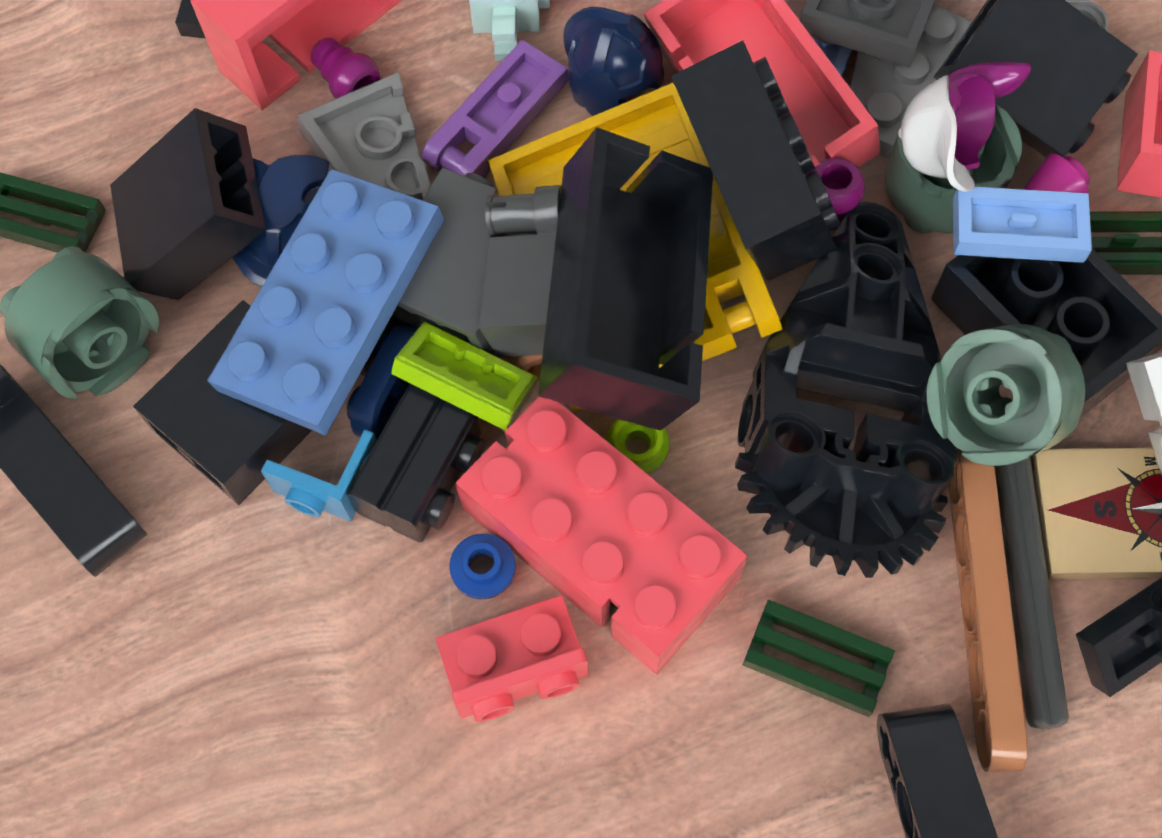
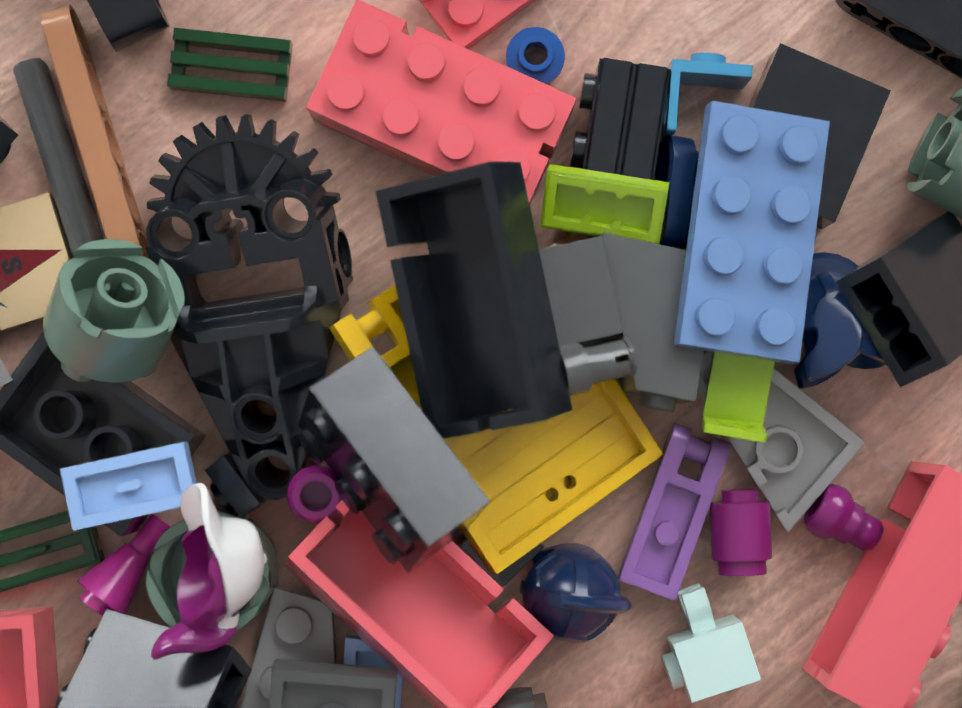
camera: 160 degrees right, 20 degrees up
none -> black plate [204,453,268,518]
none -> lime bracket [701,352,775,443]
none -> magenta brick [710,489,772,576]

